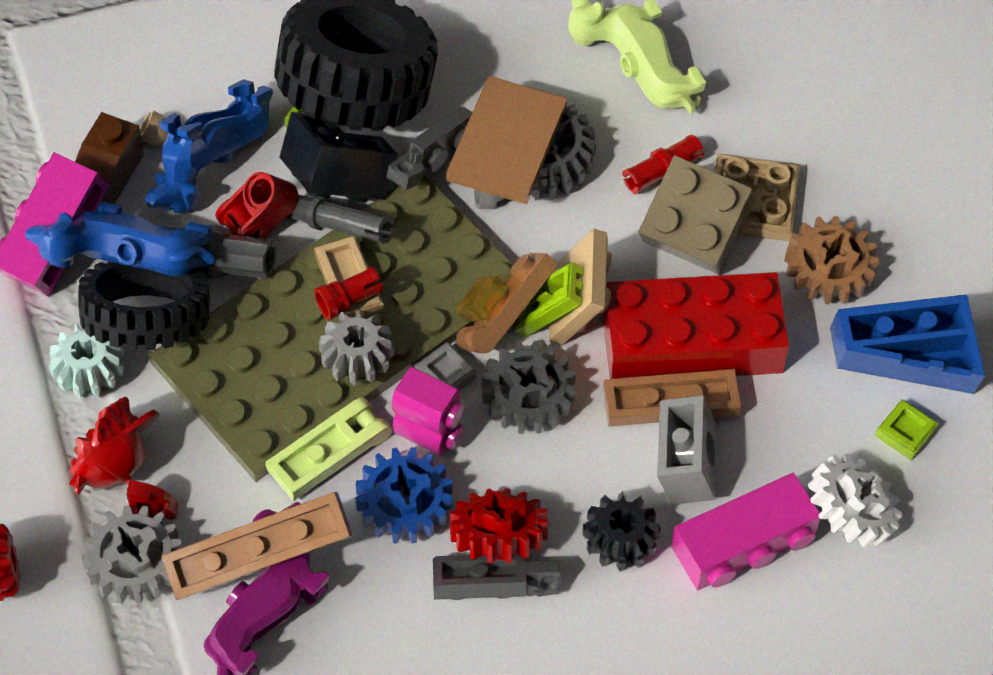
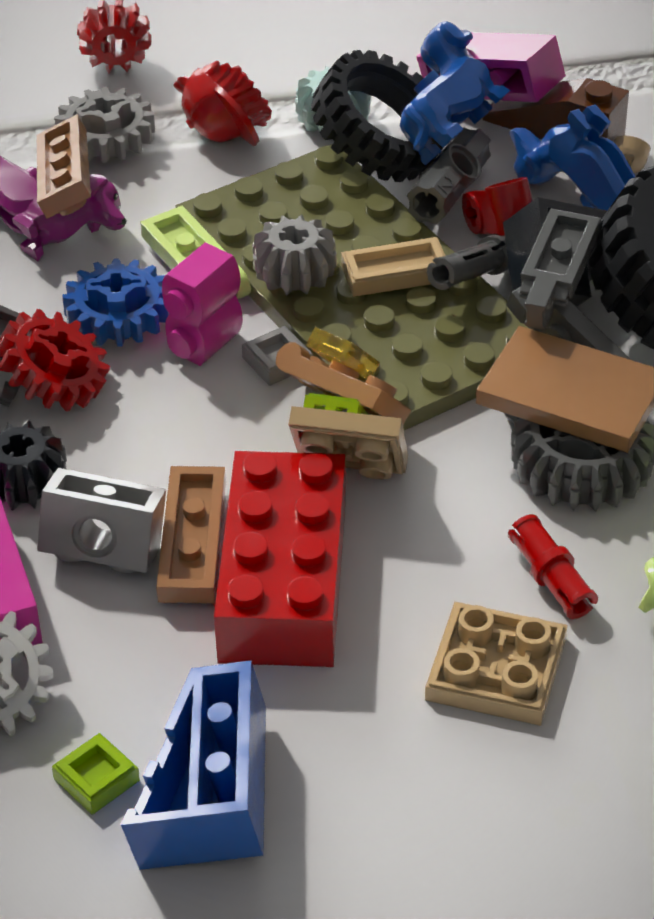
camera: 100 degrees right, 15 degrees down
red tile [126,480,179,520] -> none
red pin [314,267,383,320] -> none
dark grey gear [481,341,577,434] -> none
dark tan brick [638,155,756,275] -> none
medium nougat gear [784,216,879,304] -> none
none -> dark grey hinge [520,208,601,330]

